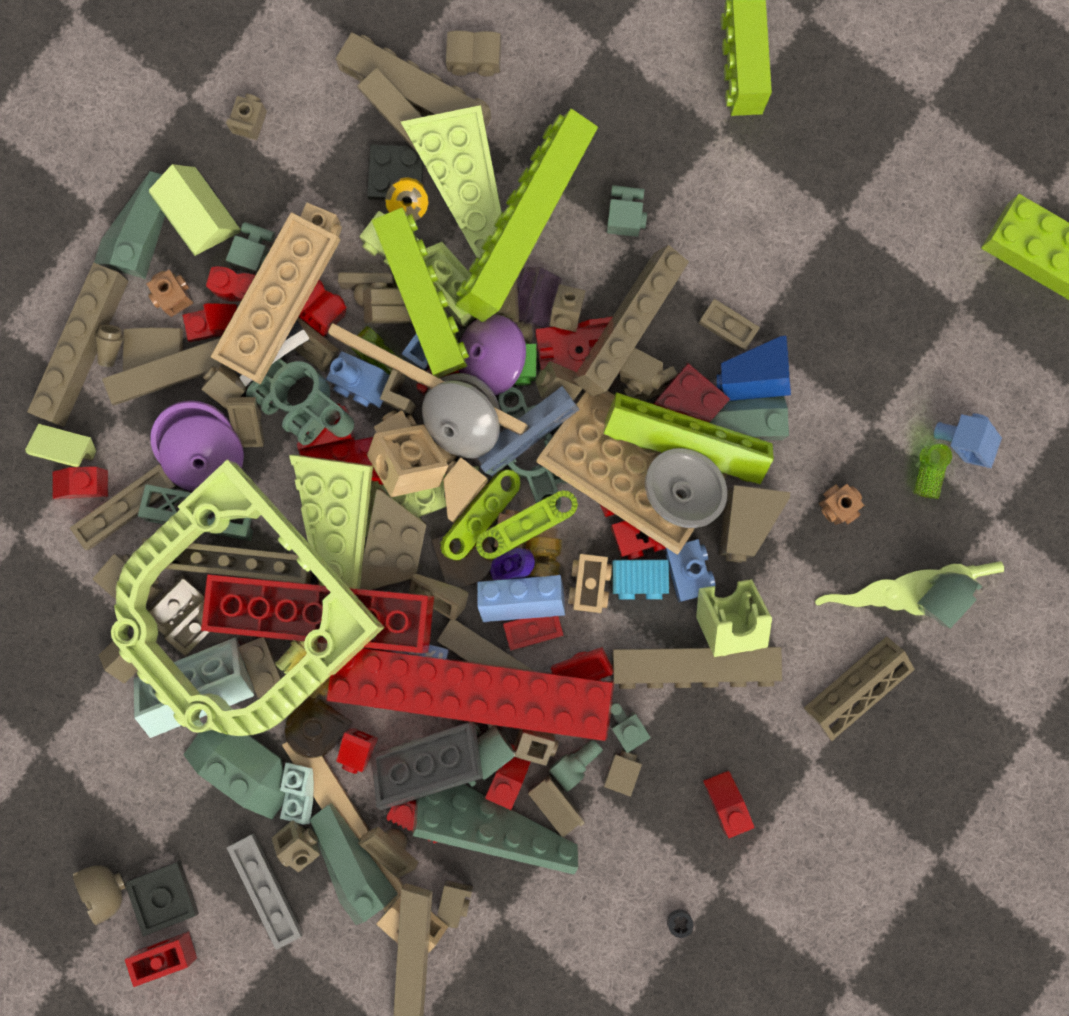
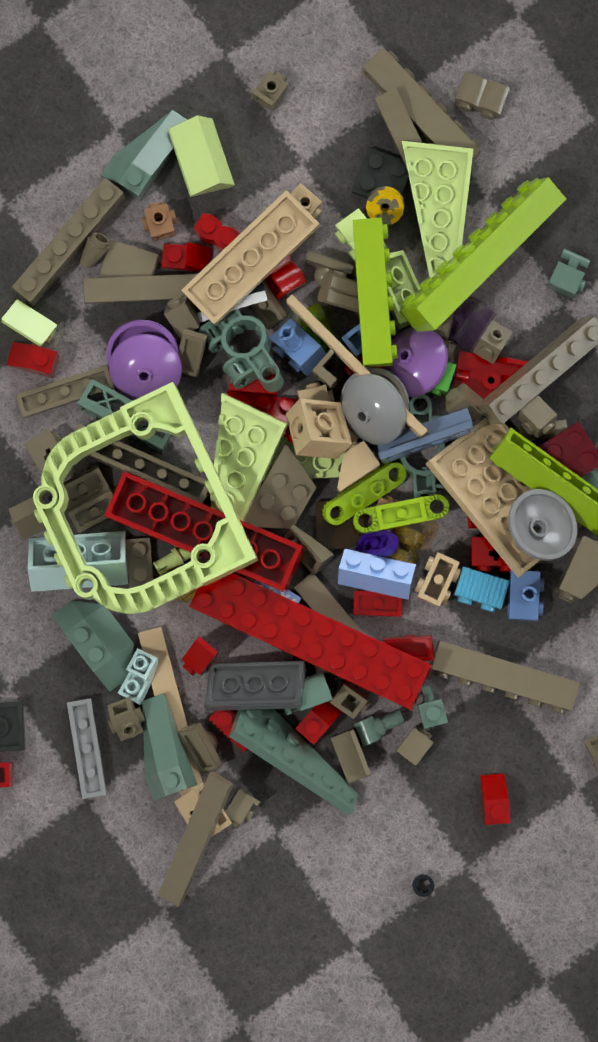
camera: 10 degrees right, 0 degrees up
sand green brick [226,222,275,276] -> none
dark brown tile [285,694,352,758] -> none
yellowish green piece [696,579,772,657] -> none

